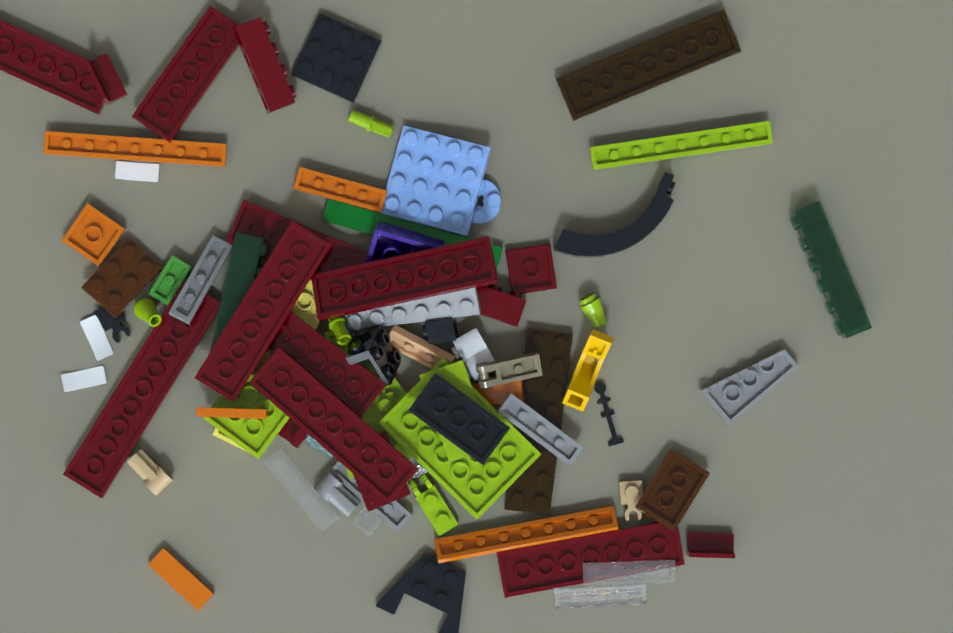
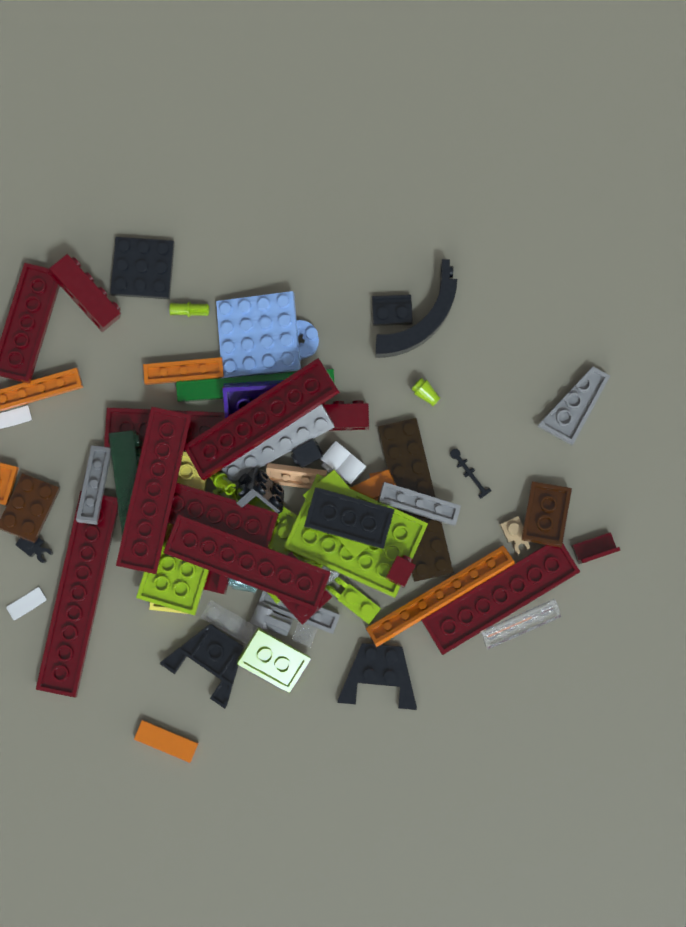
camera: 15 degrees left, 5 degrees down
white sticker [80,315,113,361] -> none
tan piece [127,449,174,496] -> none
lime cone [134,298,161,327] -> none
bright green plate [148,255,193,306] -> none
orange tile [196,407,268,419] -> none
dark tan plate [475,352,543,388] -> none
dark red tile [505,244,557,294] -> none
dark brown plate [556,9,741,121] -> none
yellow arch [562,329,614,412] -> none
clear plate [582,559,676,587] -> none
lime plate [589,121,773,170] -> none
clear green brick [790,201,872,339] -> none
none -> black wing [160,624,244,709]
none -> plate [237,628,311,693]
none -> black plate [372,295,413,326]
none -> dark red brick [385,554,416,588]

